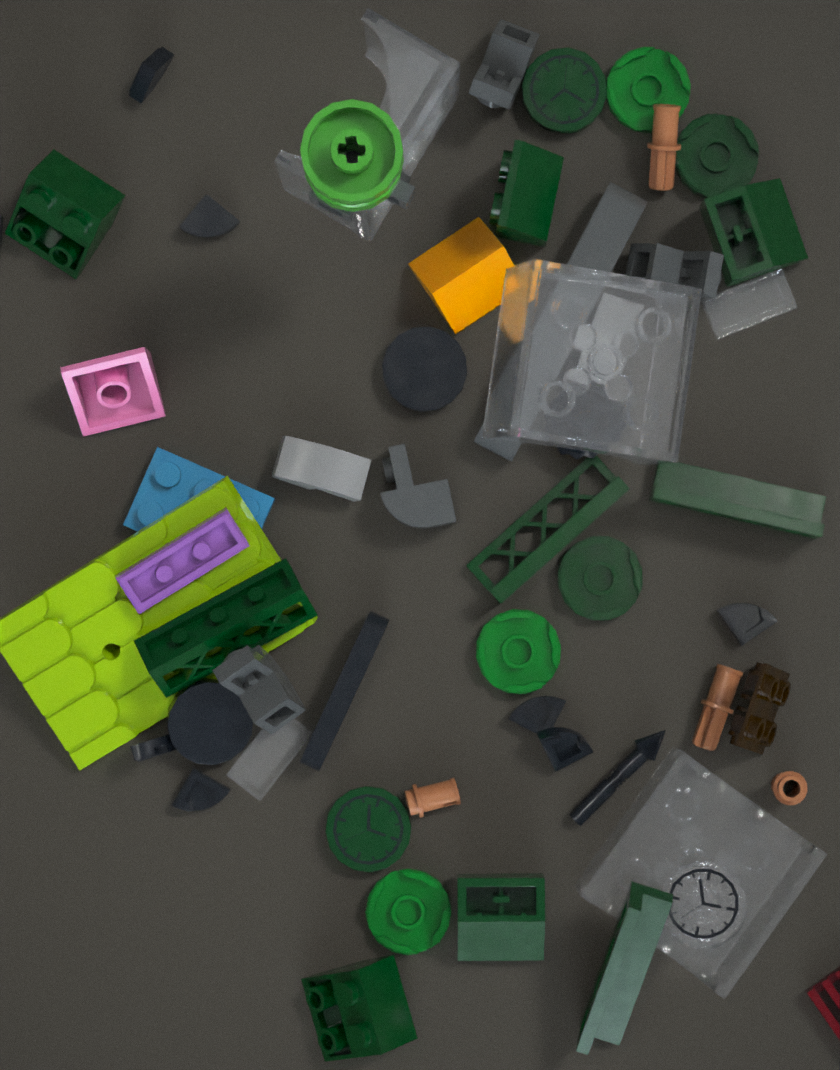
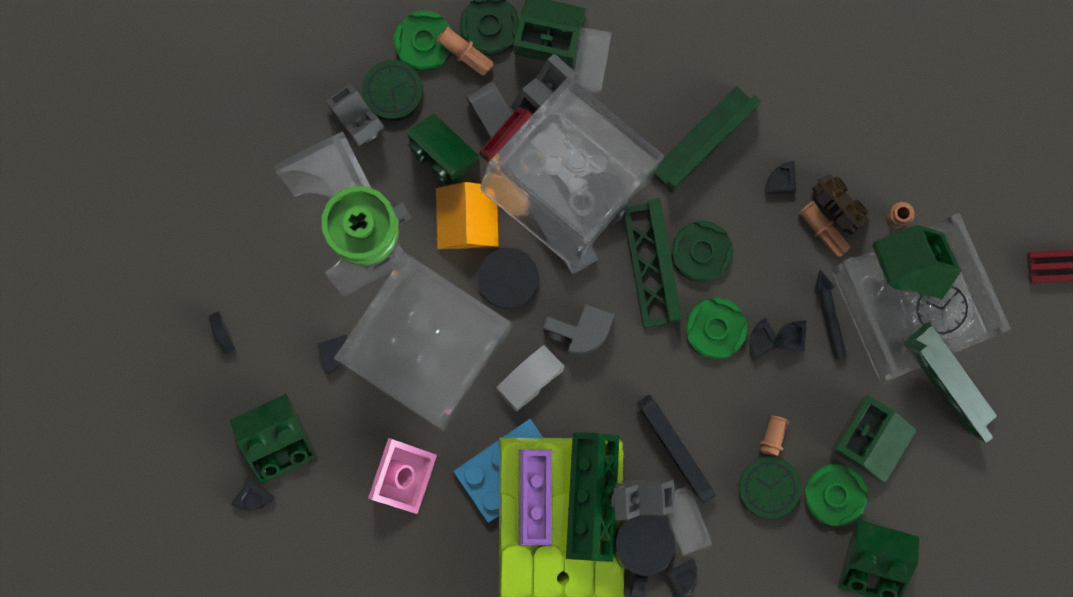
camera: 60 degrees left, 5 degrees down
none -> clear container [334,253,512,432]
none -> dark red tile [479,108,536,164]
none -> dark green slope [872,225,961,299]

